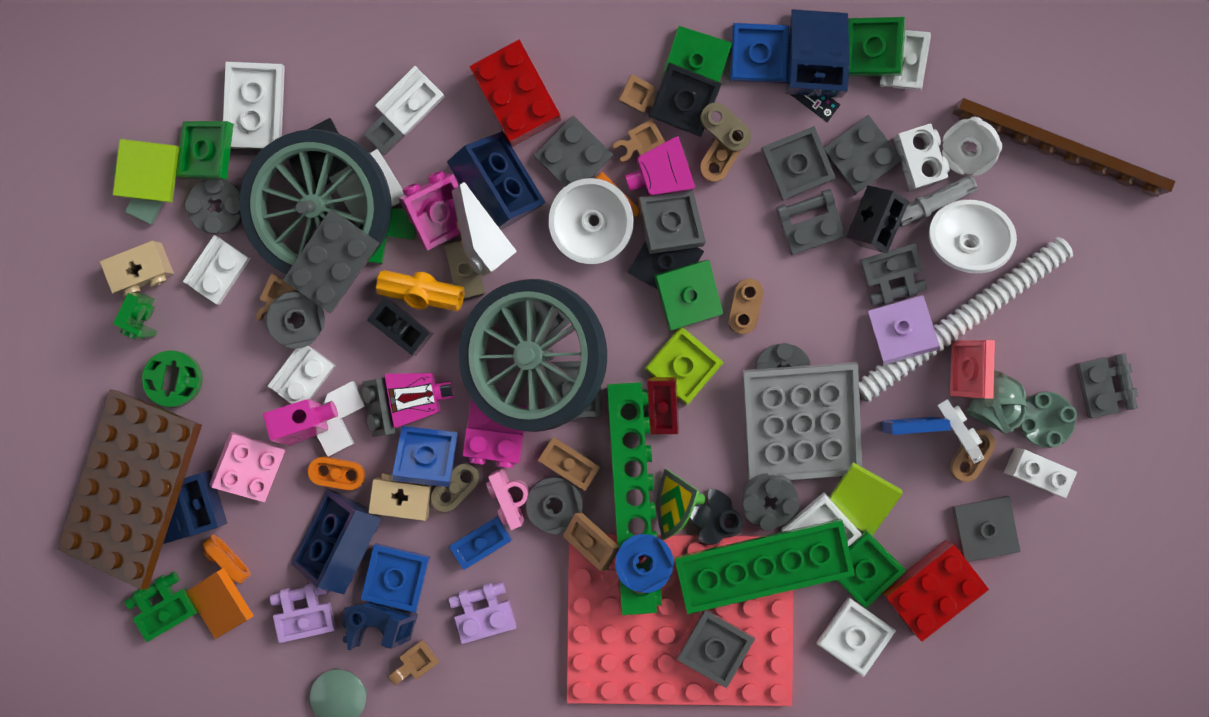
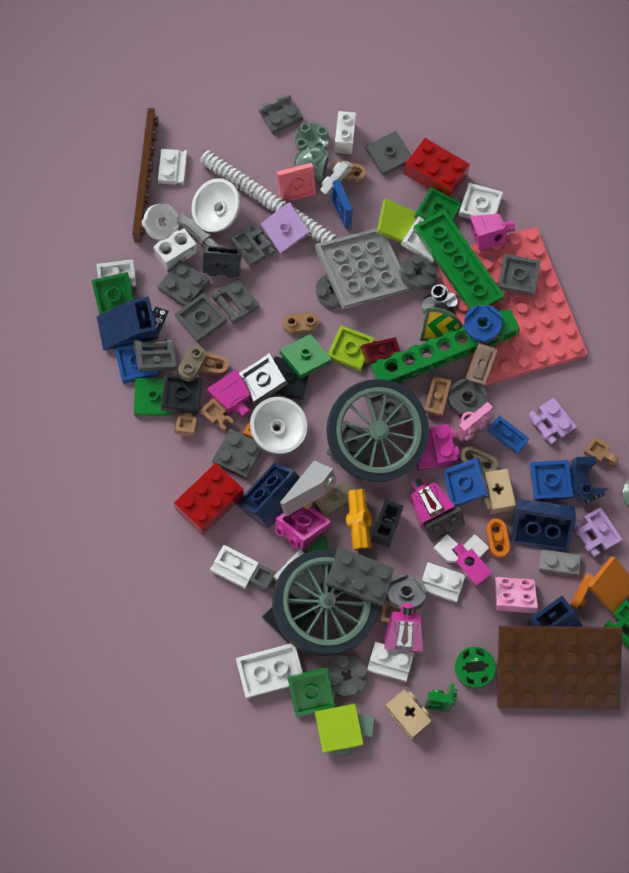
camera: 110 degrees left, 20 degrees down
none -> dark grey plate [133,339,177,371]
none -> white plate [158,149,187,185]
none -> dark pink torso [384,603,423,652]
none -> dark pink torso [470,214,515,251]
none -> light grey plate [538,549,581,576]

